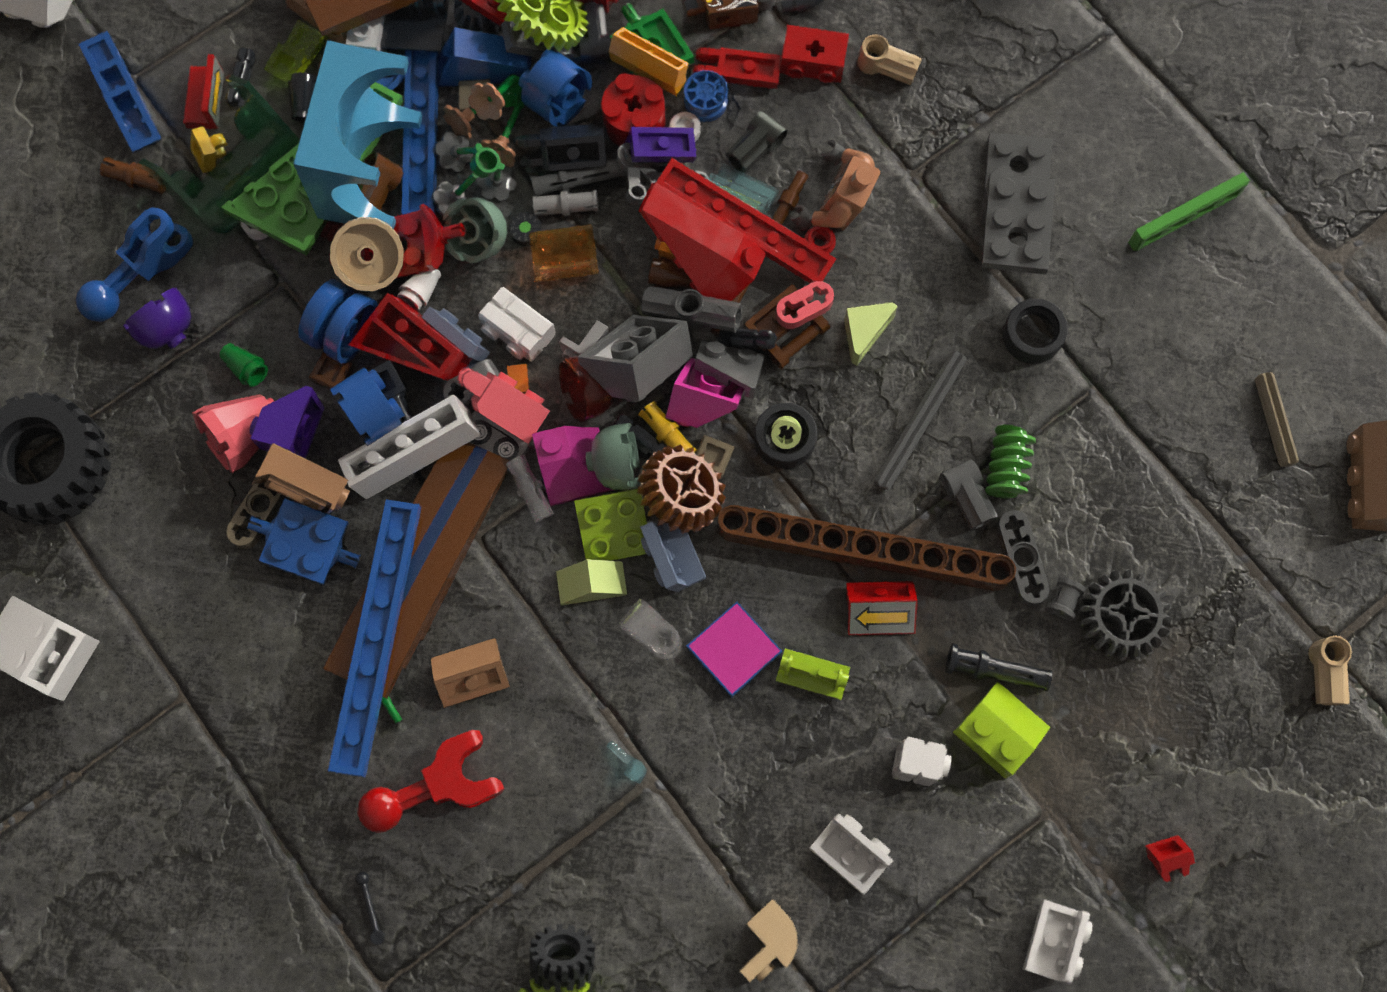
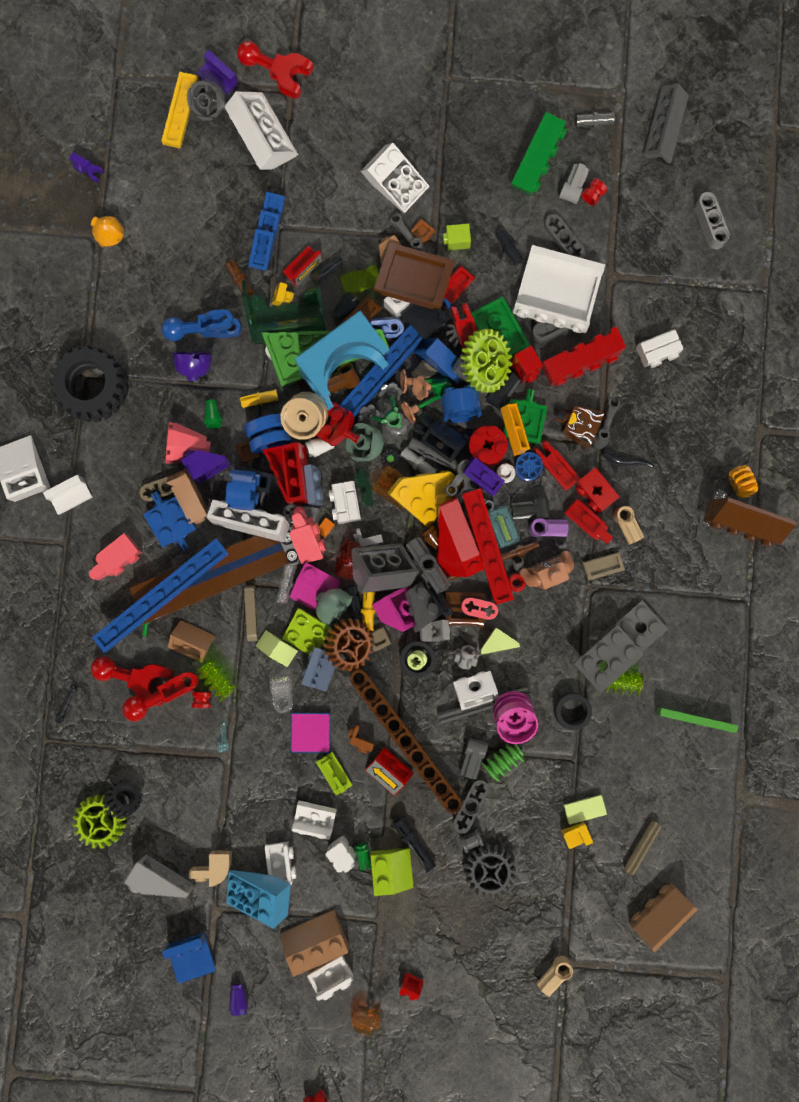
camera: 40 degrees right, 10 degrees up
none -> white panel [43,475,93,515]
none -> coral hinge [89,533,143,581]
none -> red piece [122,672,199,722]
none -> red wheel [191,691,212,708]
none -> clear neon green piece [195,659,237,703]
none -> dark azure slope [226,870,291,929]
none -> yellow axle [240,389,279,408]
none -> dark tan beam [244,585,259,642]
none -> medium nougat slope [280,910,350,977]
none -> white bracket [292,801,337,840]
none -> dark orange bracket [348,724,374,754]
none -> clear orange head [351,1006,381,1036]
none -> green pin [354,843,372,870]
none -> clear green slope [355,468,373,509]
none -> yellow plate [387,470,463,528]
none -> light grey bracket [420,620,450,642]
none -> white brick [453,671,498,710]
none -> light grey gear [454,645,479,669]
none -> dark pink wheel [493,691,538,744]
none -> medium lavender piece [528,518,568,537]
none -> yellow panel [561,821,593,849]
none -> yellowish green tile [563,794,607,825]
none -> red hinge [564,499,613,544]
none -> dark tan tile [582,552,625,581]
none -> clear neon green piece [603,669,644,696]

